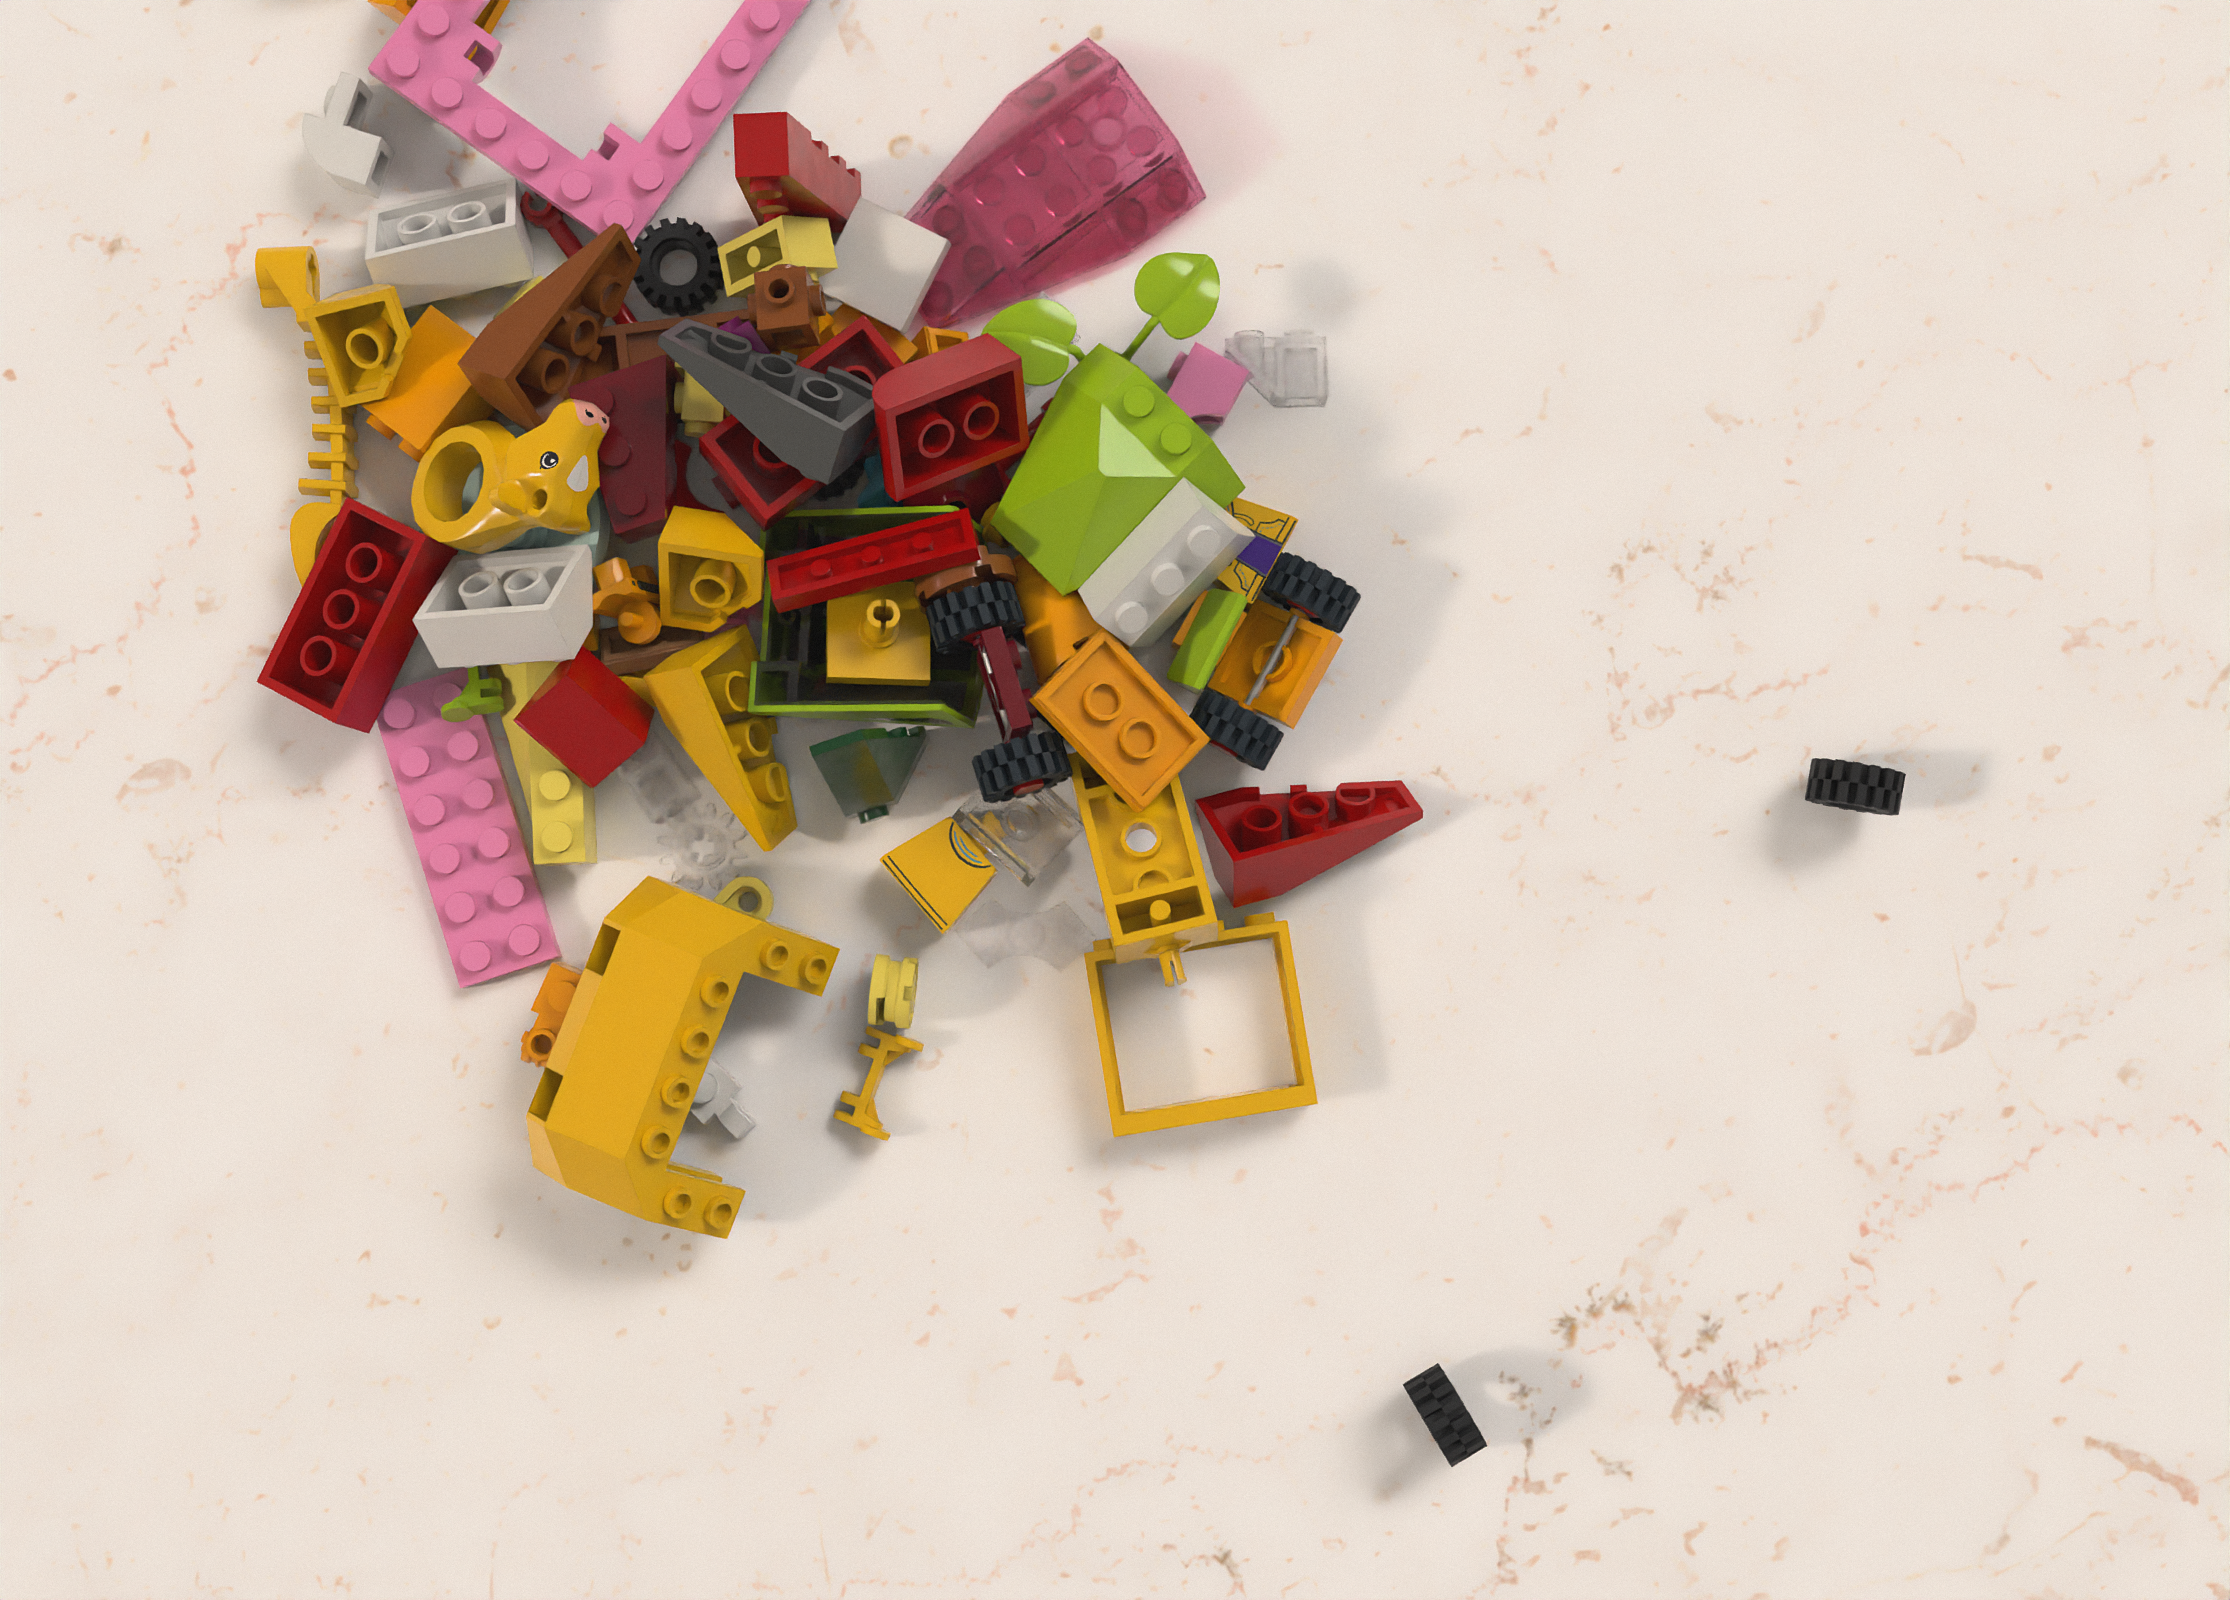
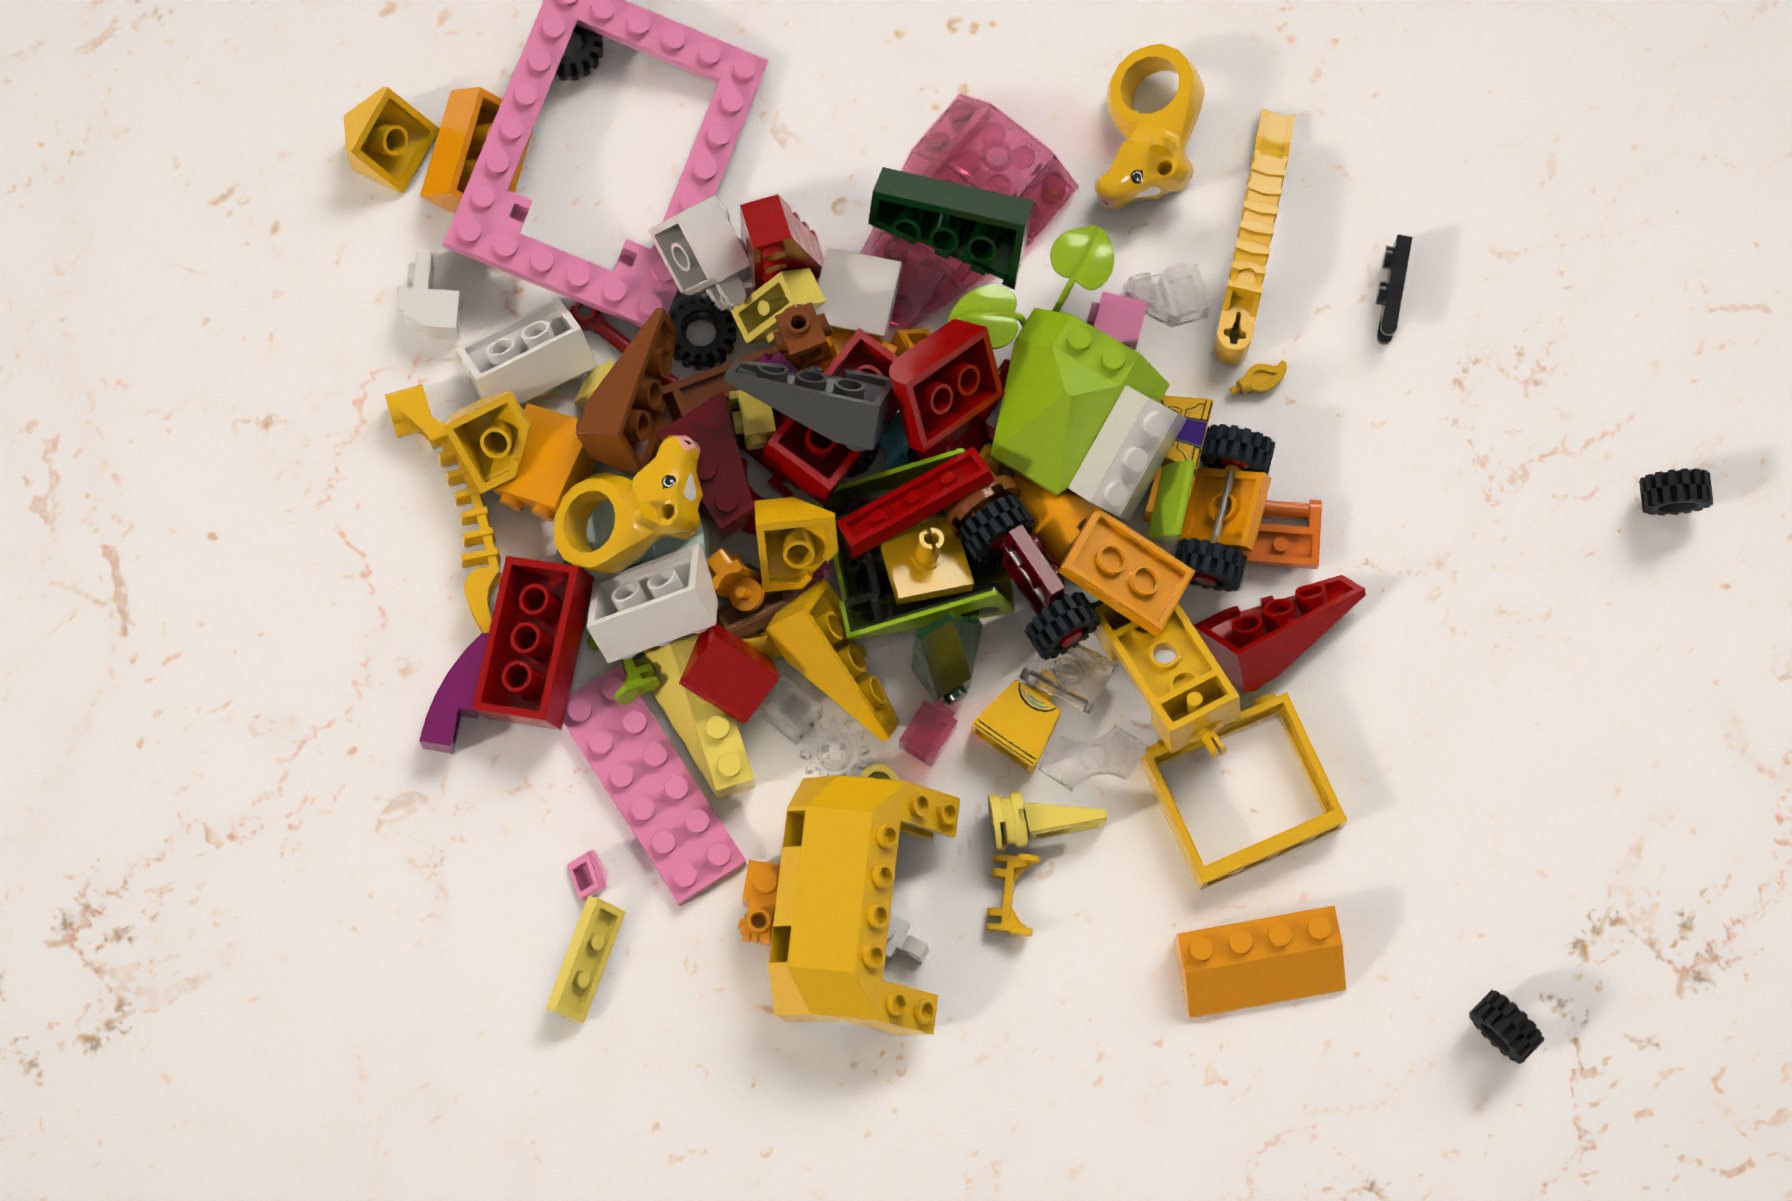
camera: 15 degrees left, 10 degrees down
none -> magenta slope [419,633,488,754]
none -> light yellow plate [546,896,626,1024]
none -> bright pink slope [567,850,607,902]
none -> white hinge [647,195,752,311]
none -> dark green wedge [868,167,1034,290]
none -> clear pink brick [898,700,958,768]
none -> light yellow slope [1023,803,1108,841]
none -> yellow animal [1094,44,1205,210]
none -> light orange slope [1173,905,1346,1019]
none -> yellow piece [1213,108,1296,365]
none -> yellow piece [1229,360,1287,395]
none -> orange plate [1241,499,1322,569]
none -> black hinge [1375,234,1413,345]

